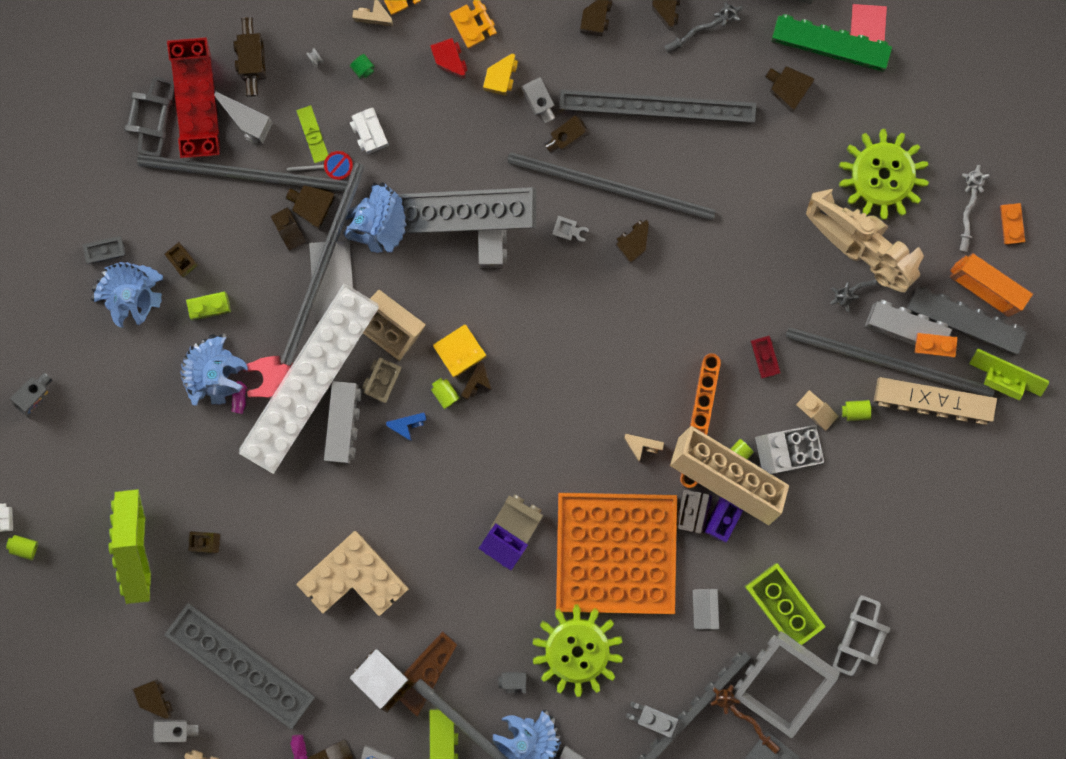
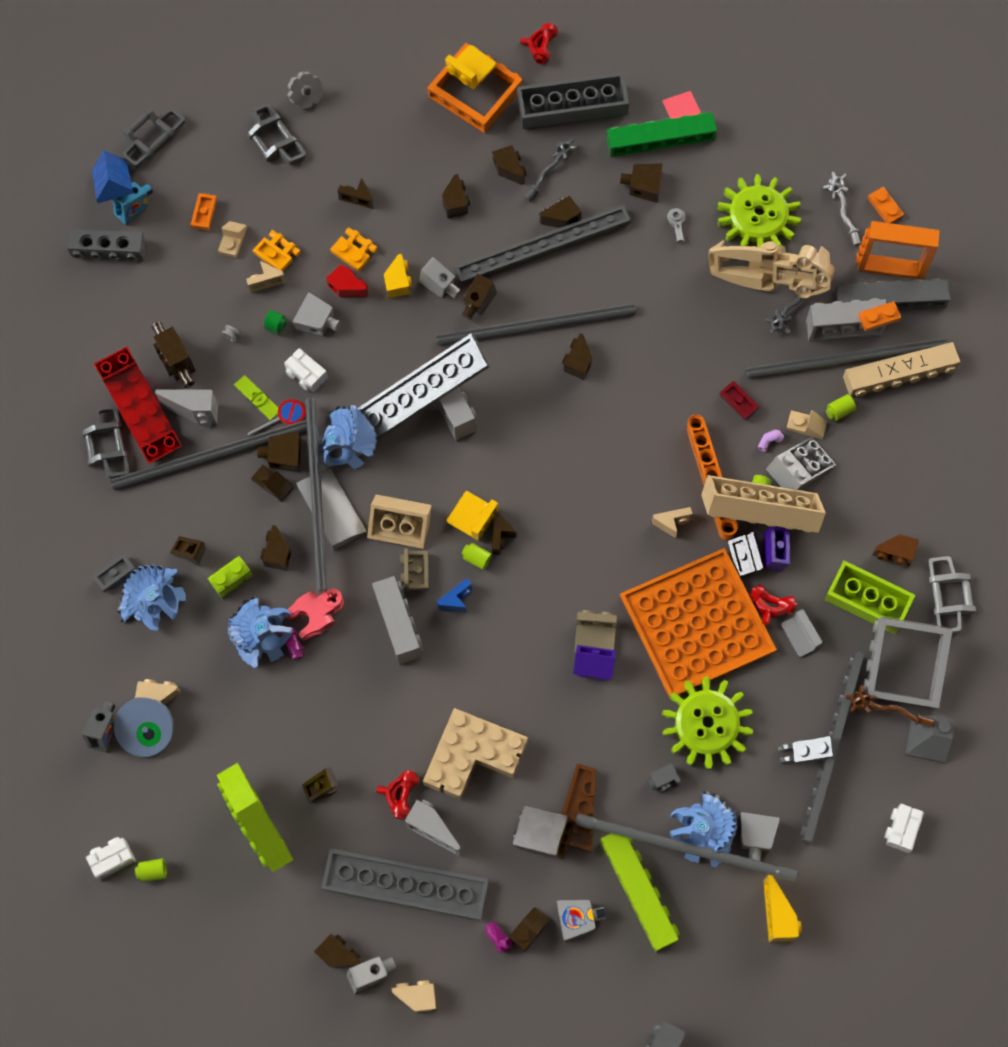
camera: 25 degrees left, 15 degrees down
white brick [239,283,379,474] -> none
light grey plate [552,216,589,242] -> none
lime bracket [969,349,1049,401] -> none
none -> sand blue tile [114,697,174,757]
none -> tan slope [135,679,180,705]
none -> dark brown slope [261,525,292,571]
none -> light grey torso [292,292,340,336]
none -> red piece [376,770,420,820]
none -> light grey slope [405,800,462,857]
none -> dark brown slope [539,195,582,228]
none -> light grey plate [667,208,685,243]
none -> red piece [750,584,798,625]
none -> lavender arm [757,429,784,452]
none -> reddish brown slope [872,534,919,567]

